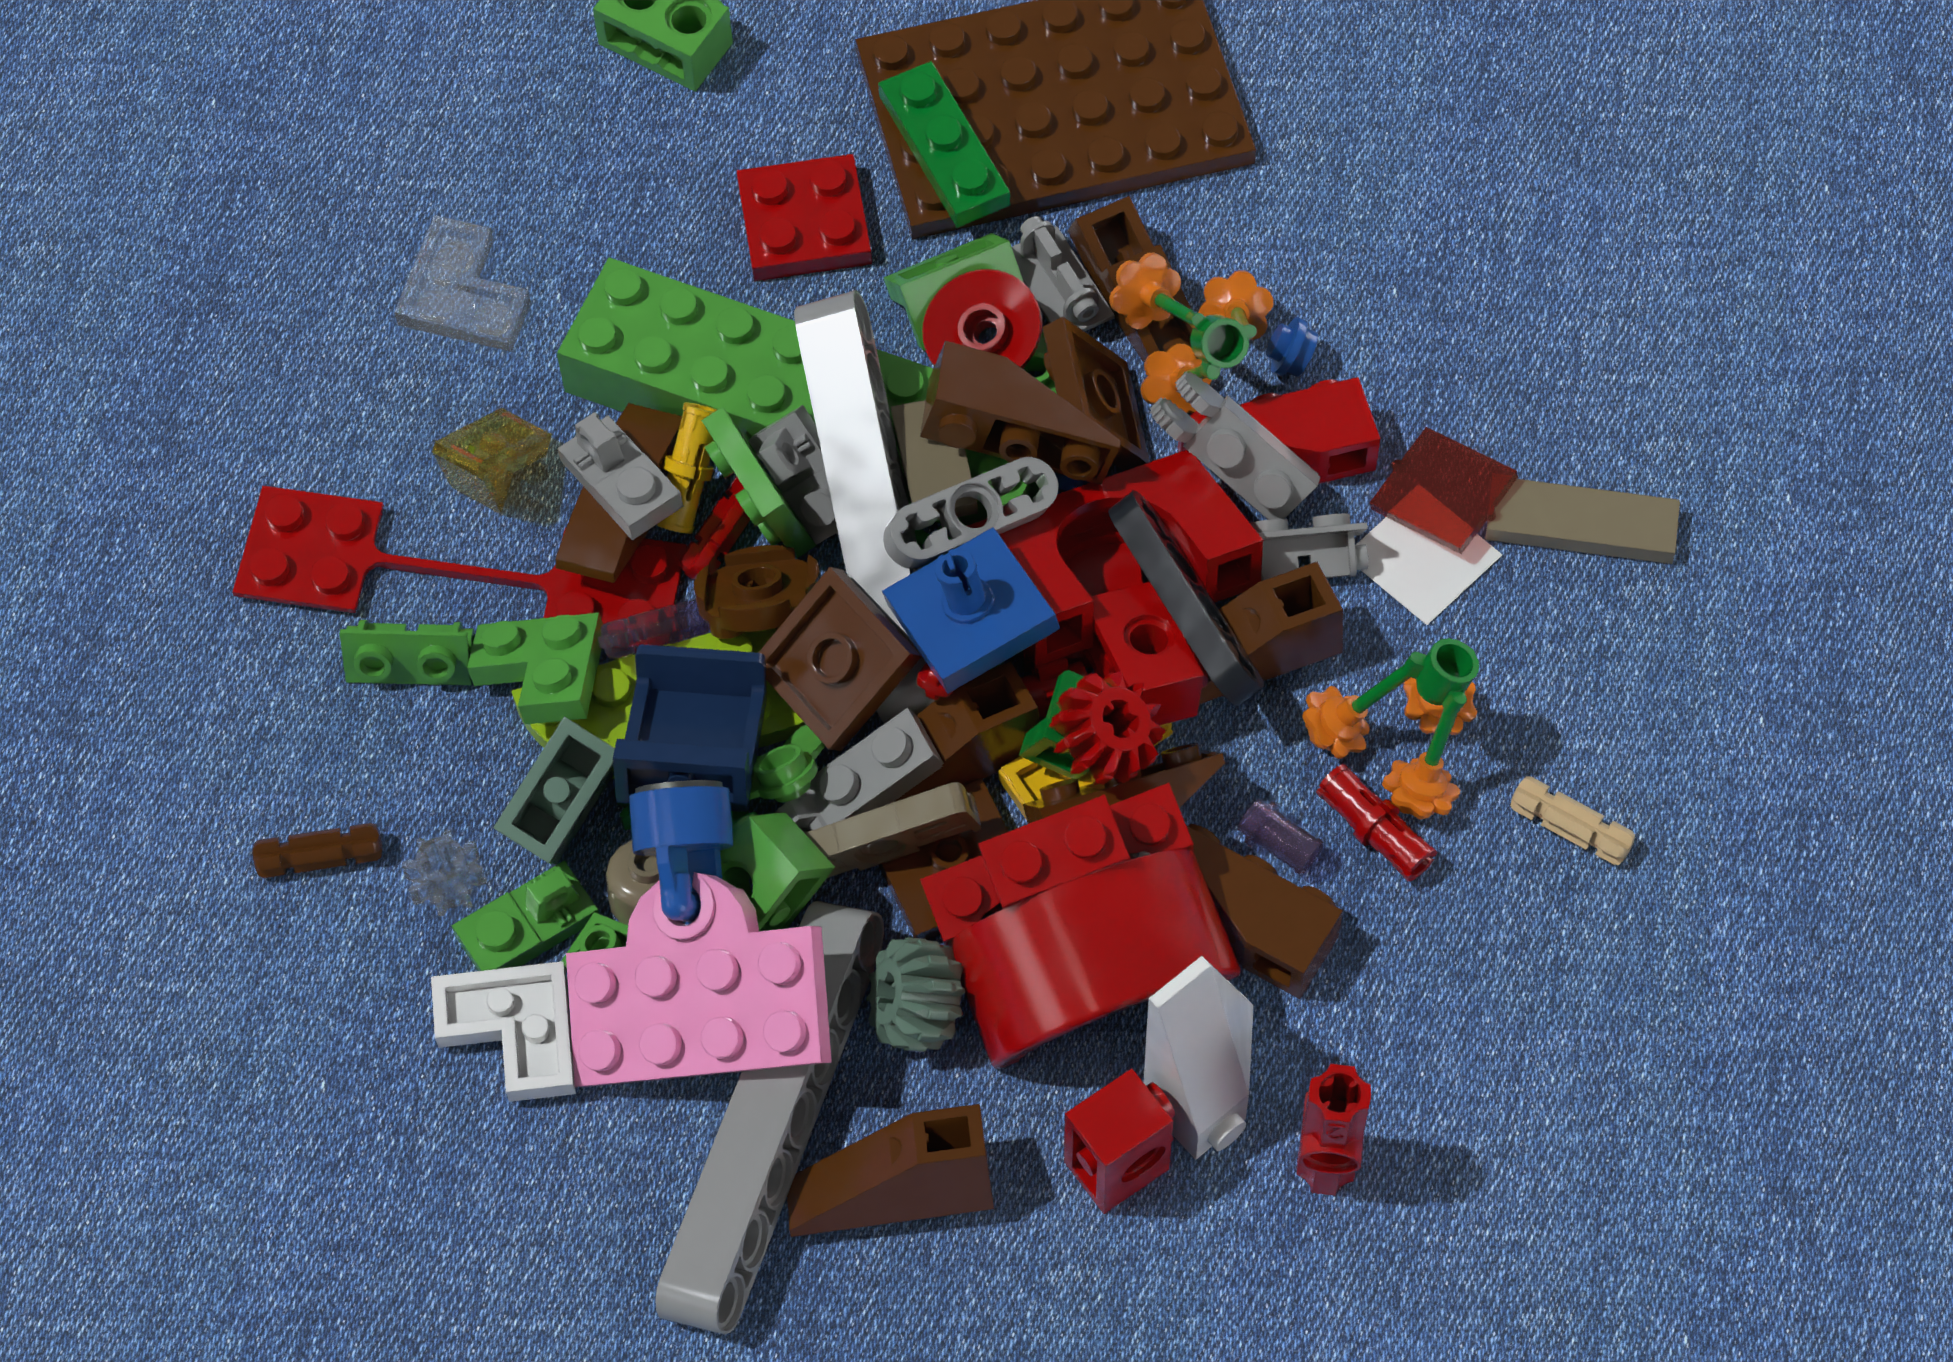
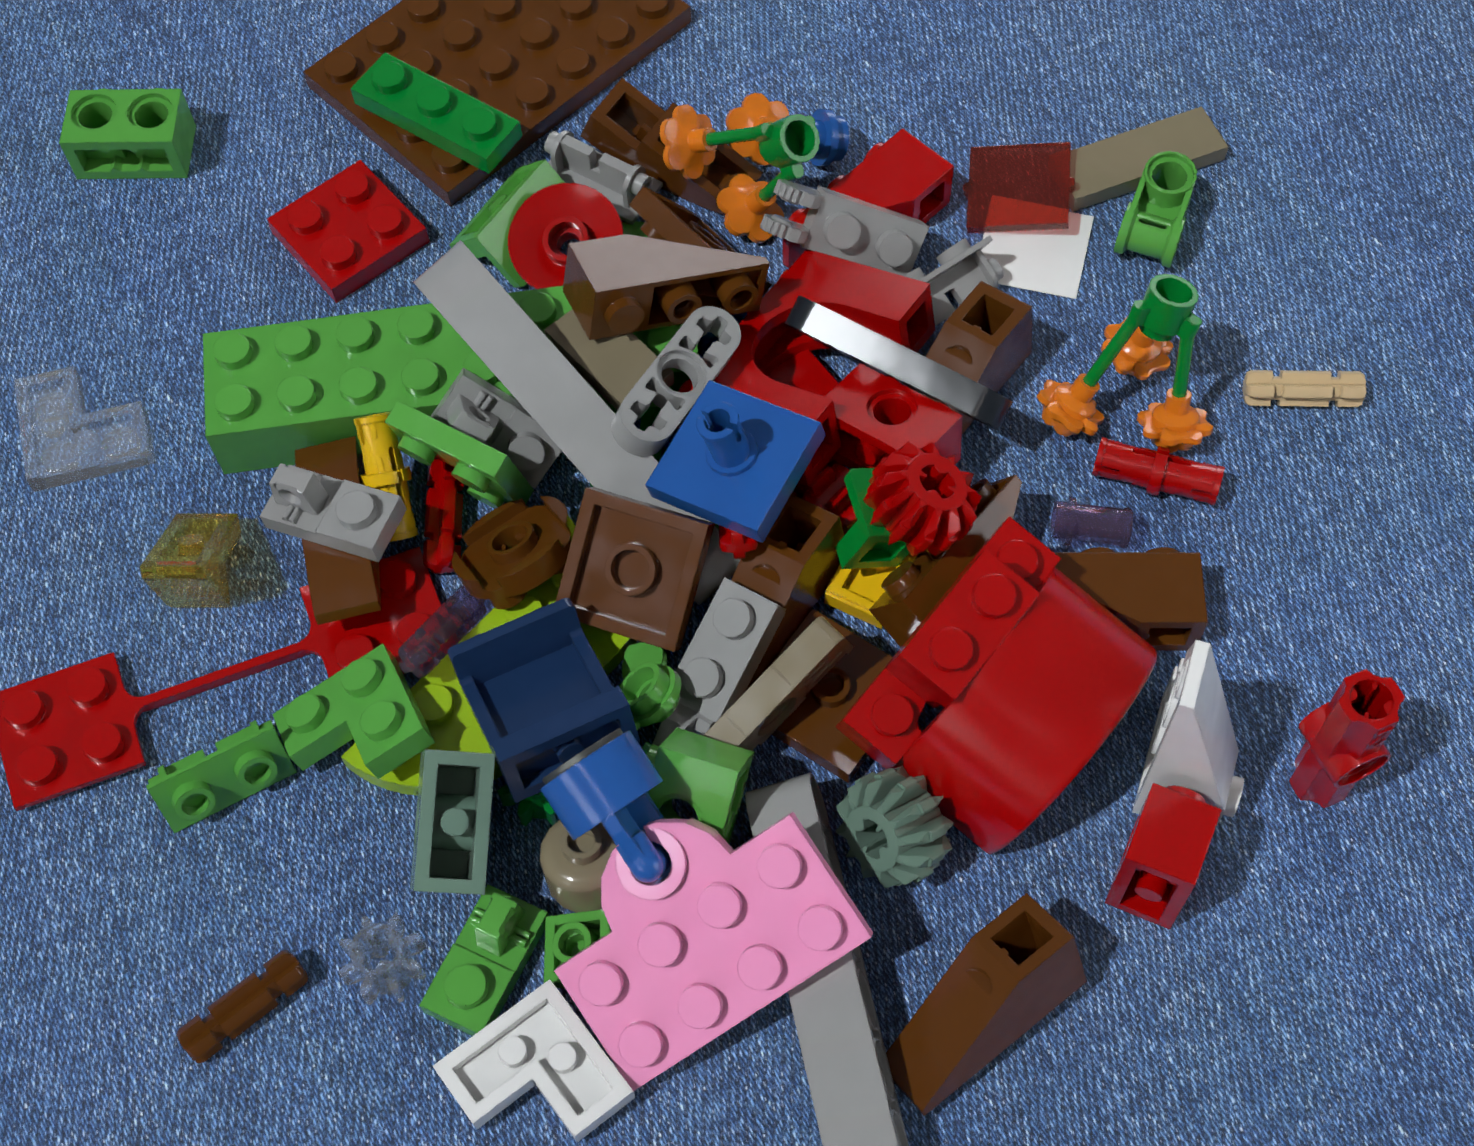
camera: 30 degrees left, 0 degrees up
none -> bright green piece [1114,151,1197,268]

